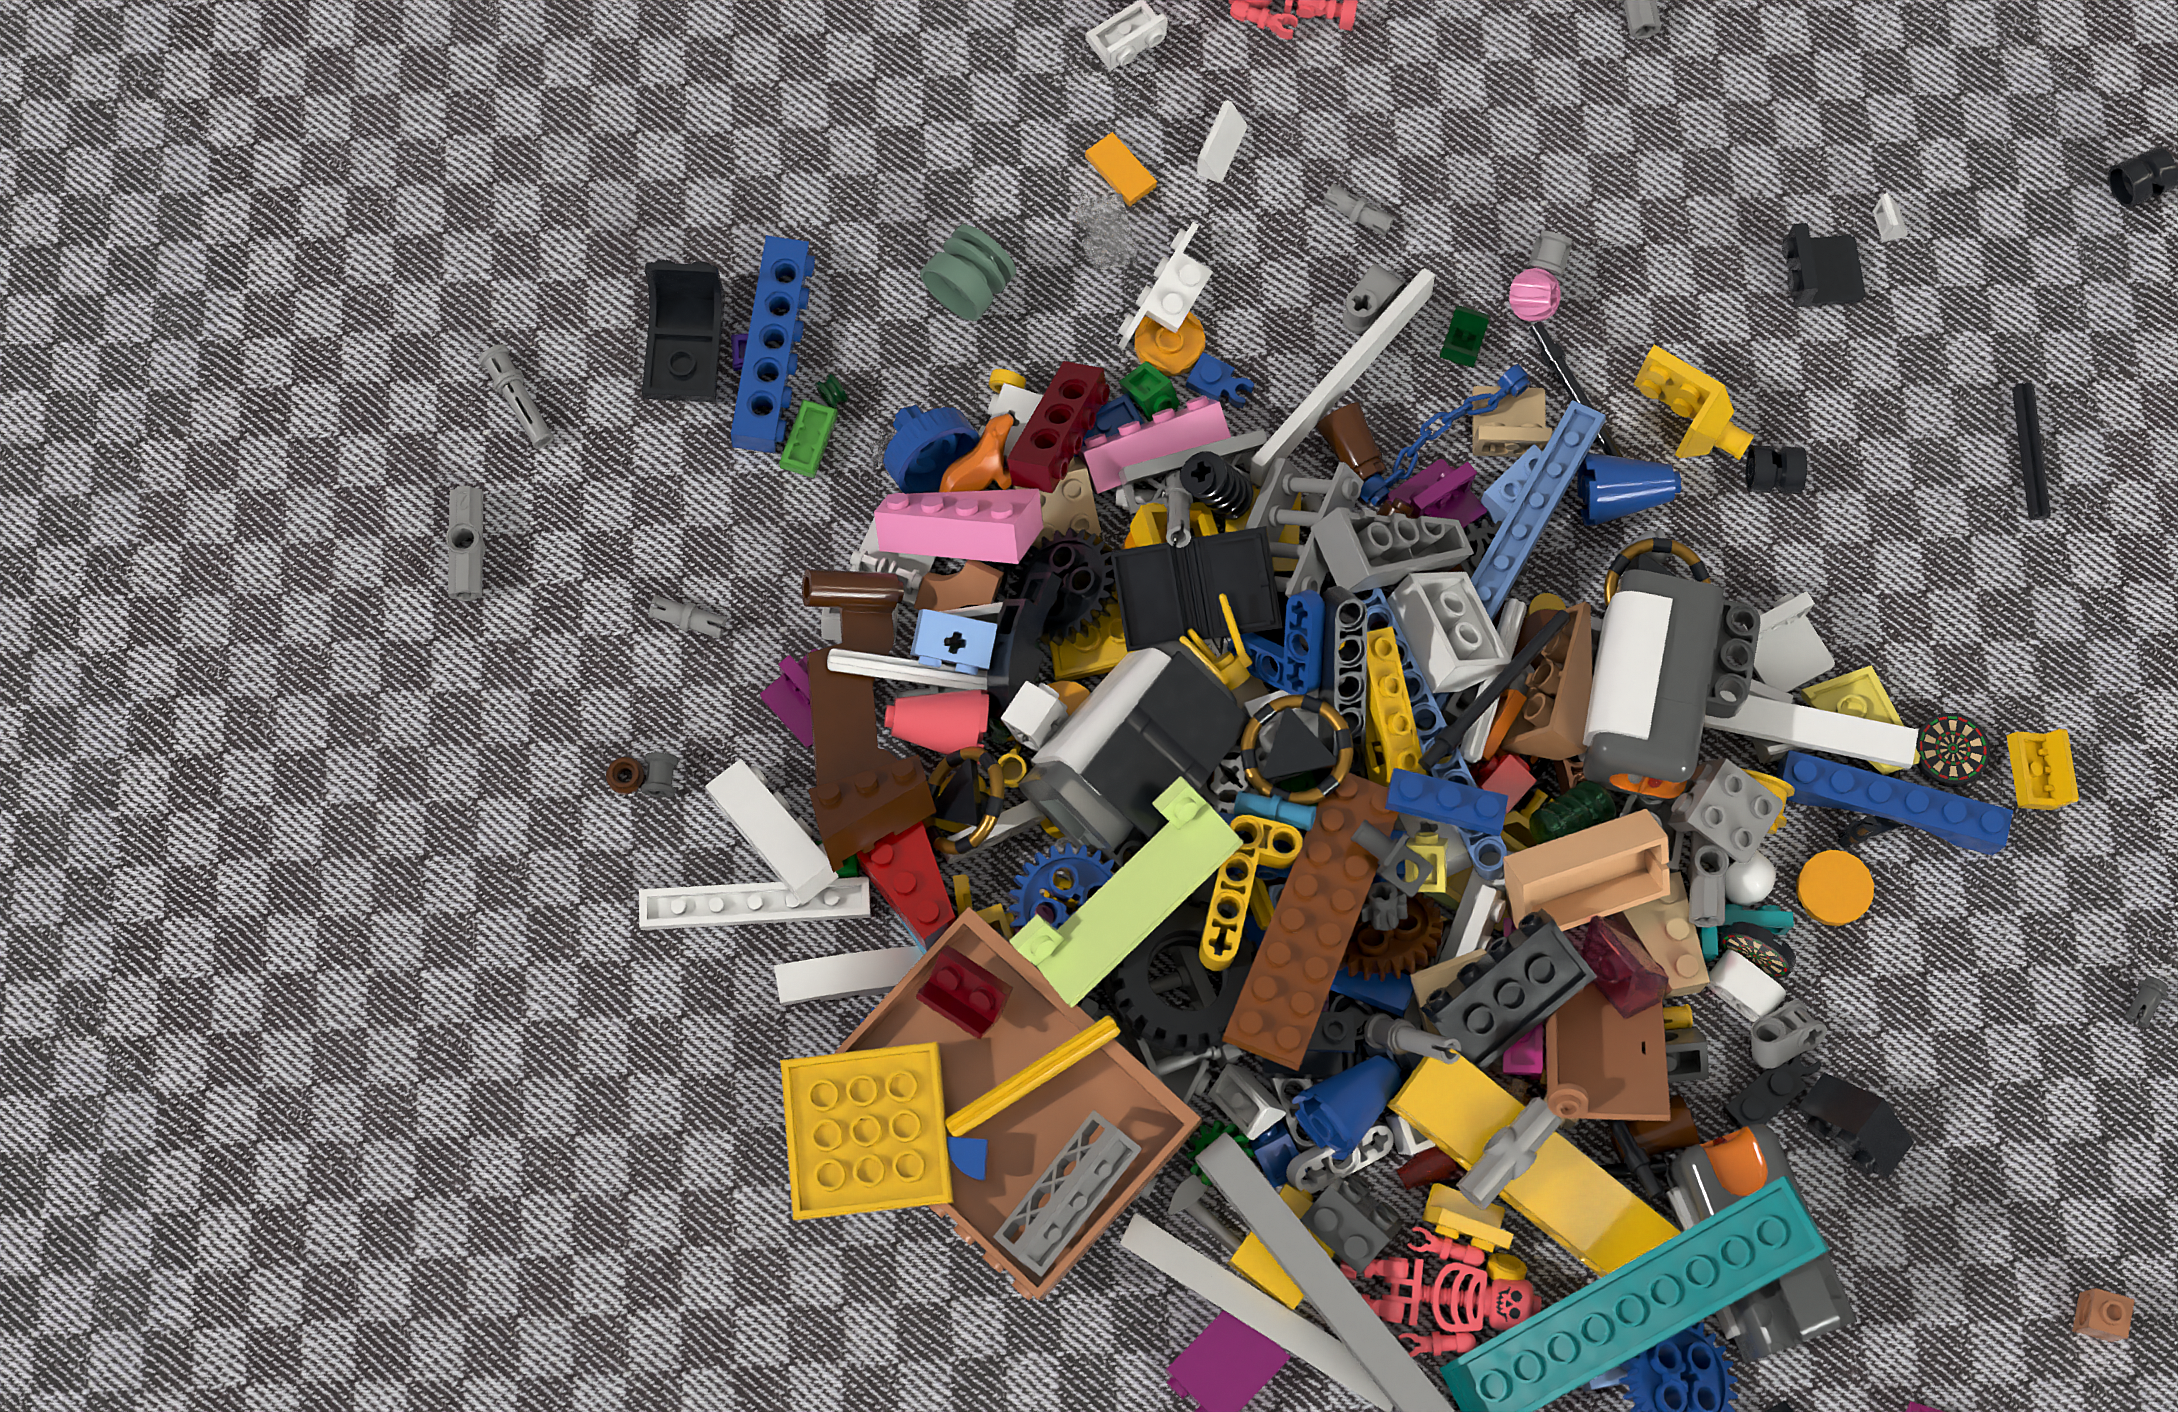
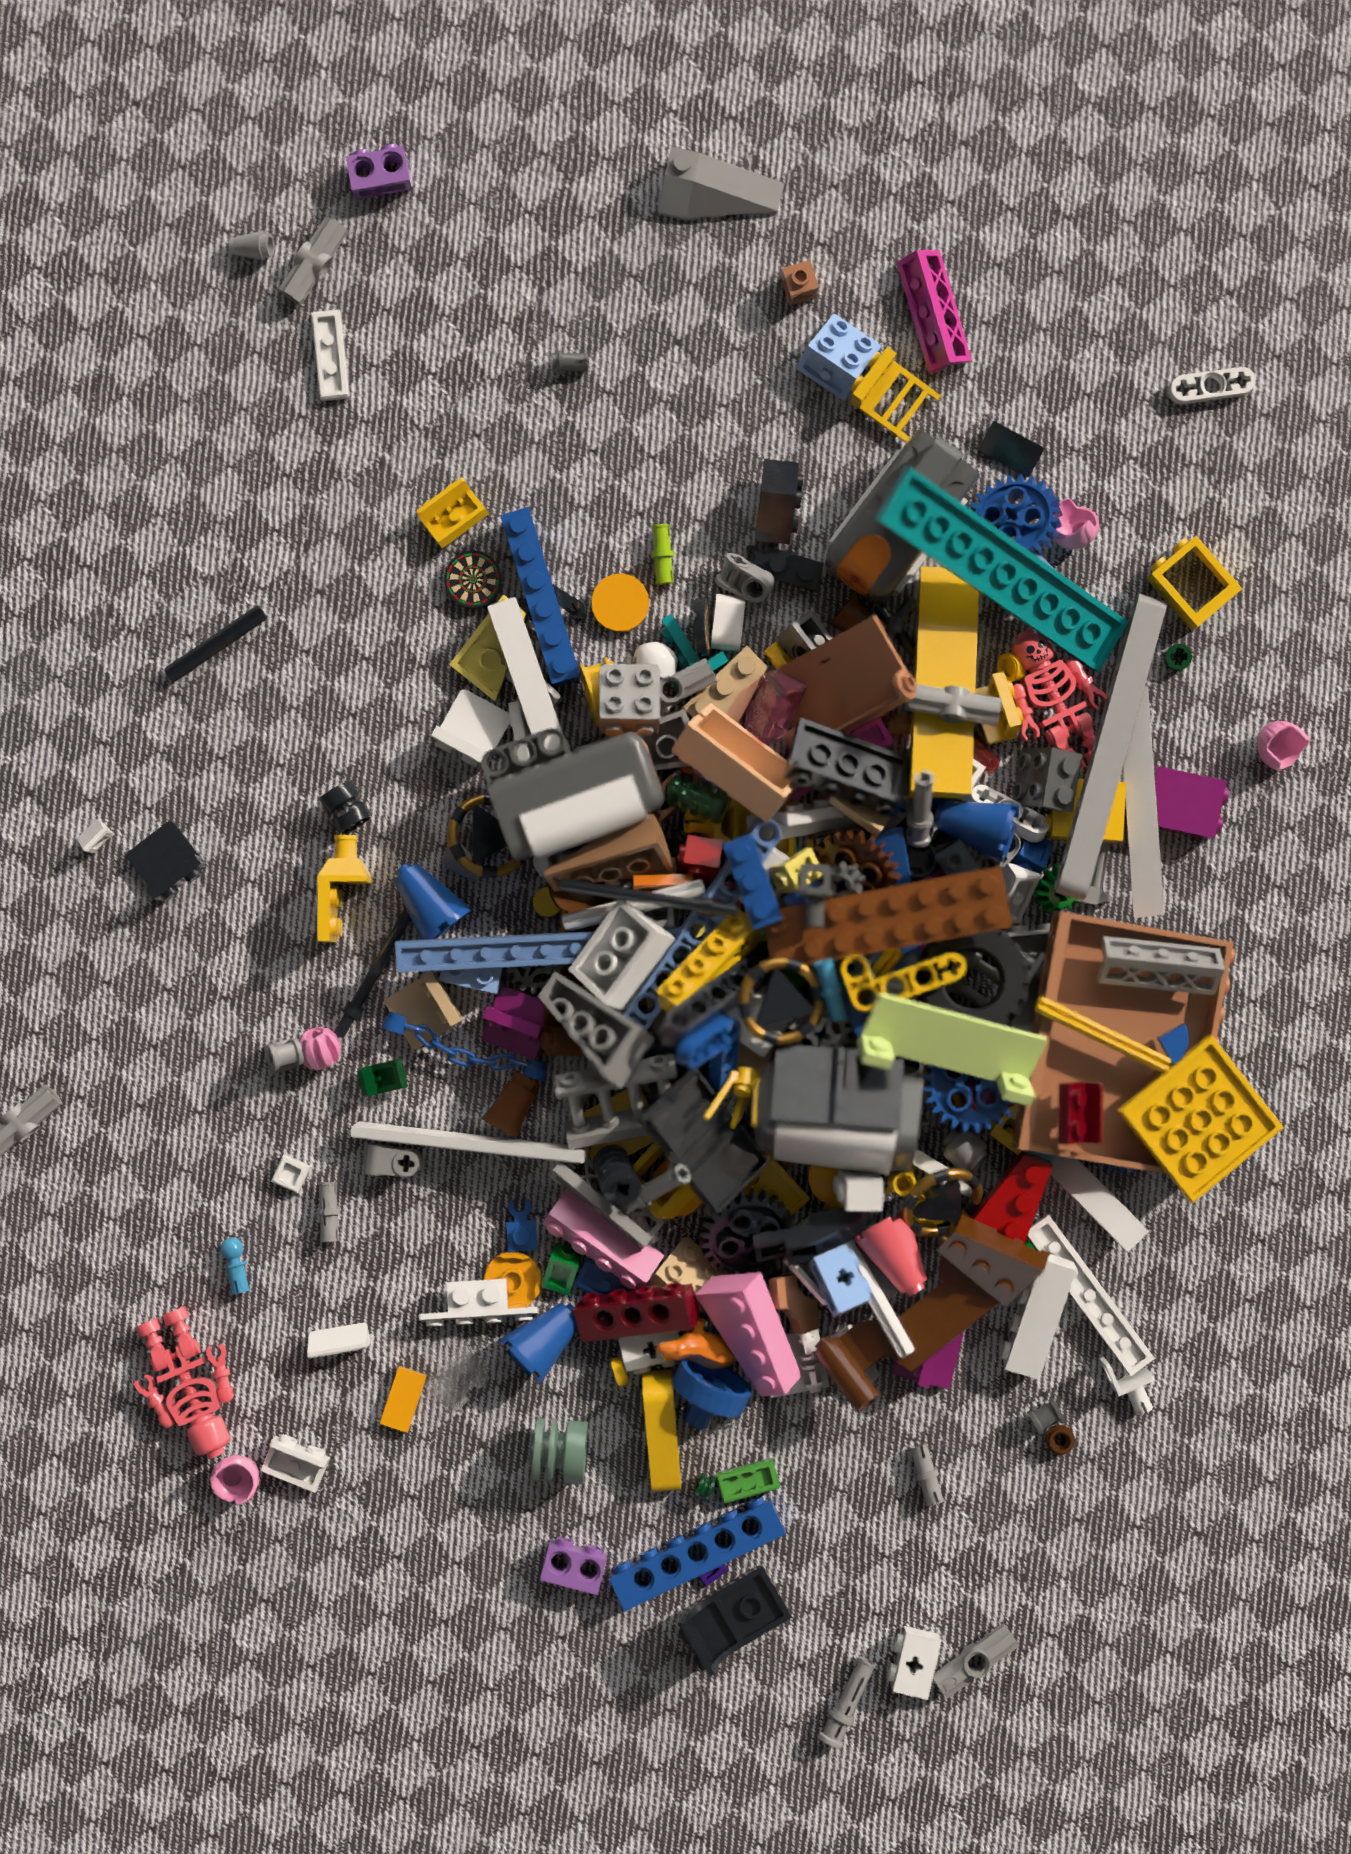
camera: 120 degrees left, 15 degrees up
yellow tile [953,874,973,916] -> none
none -> dark azure pin [220,1237,250,1295]
none -> white tile [271,1154,311,1194]
none -> blue cone [499,1303,578,1385]
none -> medium lavender brick [540,1537,607,1595]
none -> yellow beam [642,1369,682,1492]
none -> lime pin [651,524,674,585]
none -> light blue bracket [796,314,881,401]
none -> yellow plate [850,347,941,443]
none -> white brick [887,1626,941,1700]
none -> light grey head [943,1128,988,1172]
none -> white bracket [1099,1357,1155,1415]

